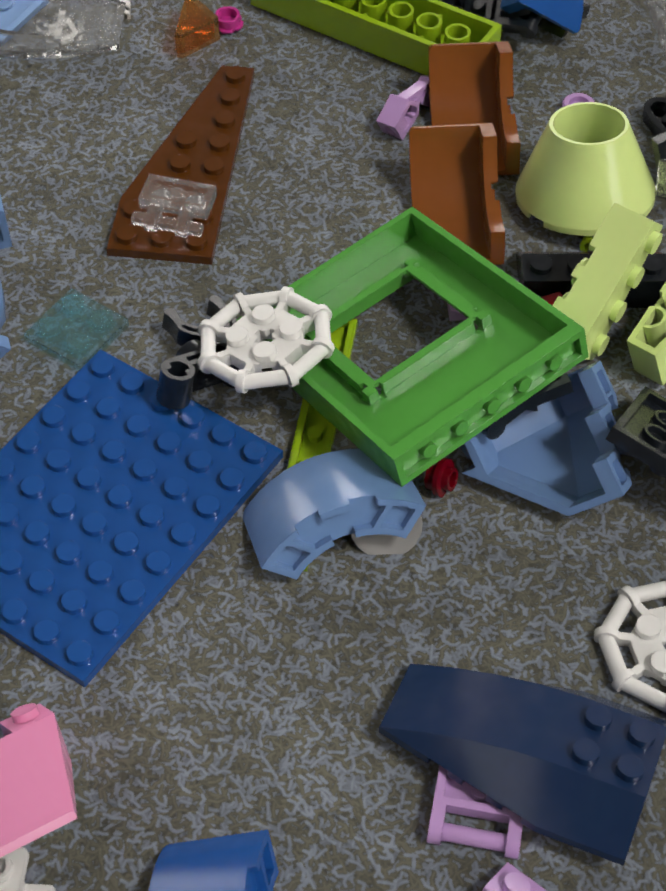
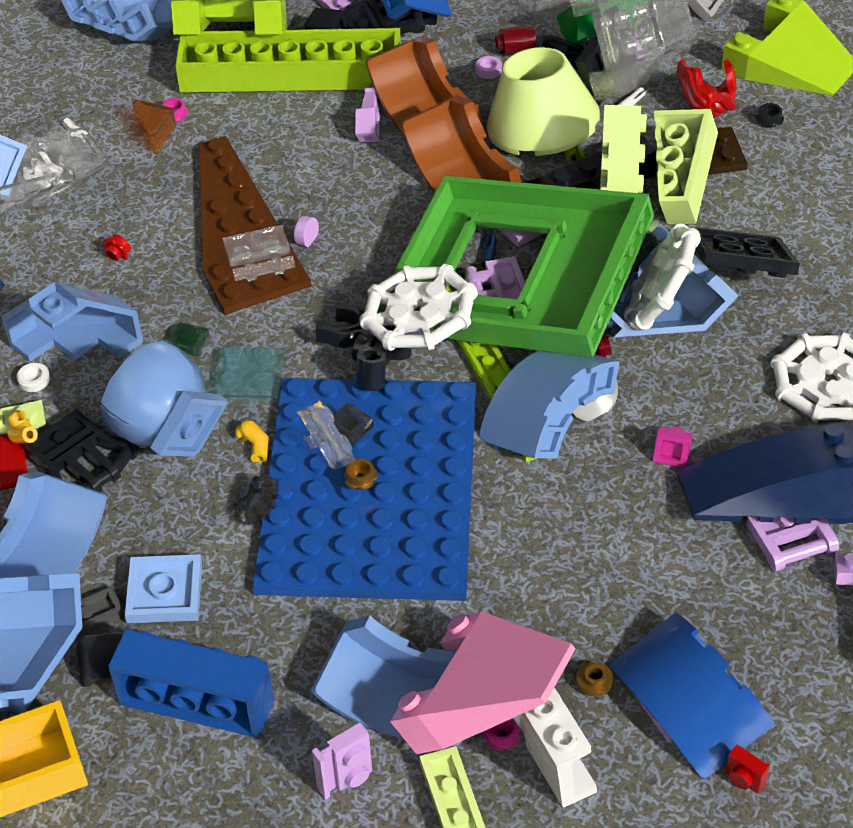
camera: 30 degrees left, 5 degrees down
none -> red plate [103,234,131,262]
none -> clear green plate [168,322,209,357]
none -> yellow arm [235,420,269,462]
none -> lavender tile [294,216,319,247]
none -> clear plate [297,401,355,470]
none -> clear smoke plate [326,403,374,447]
none -> pearl gold plate [344,458,378,490]
none -> lavender plate [465,256,525,311]
none -> dark blue pin [481,234,496,267]
none -> dark red brick [495,25,536,56]
none -> pearl gold plate [576,662,614,697]
none -> white plate [624,224,700,331]
none -> dark pink tile [653,426,693,468]

